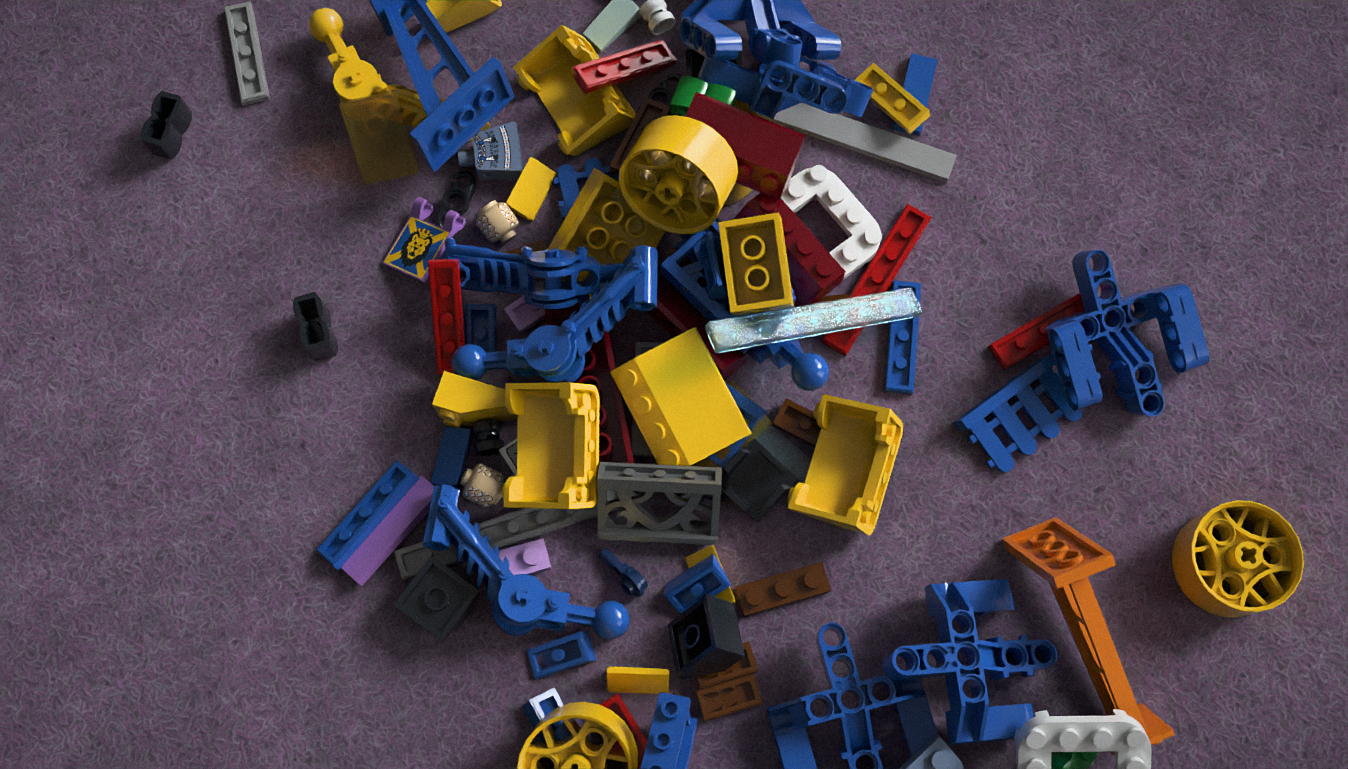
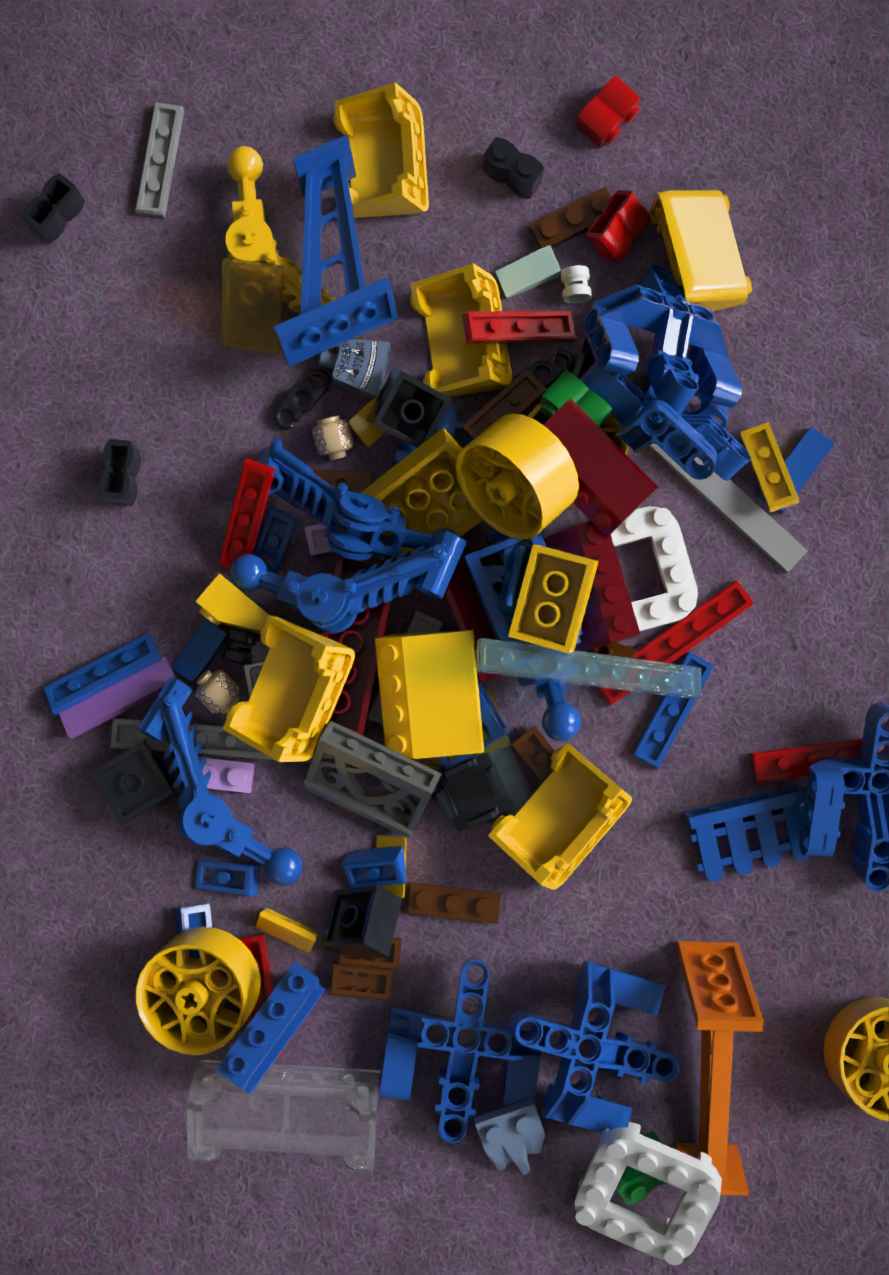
camera: 20 degrees right, 10 degrees up
flag [382,197,466,283] -> none
dark blue plate [599,548,648,598] -> none
none -> black slope [366,367,452,448]

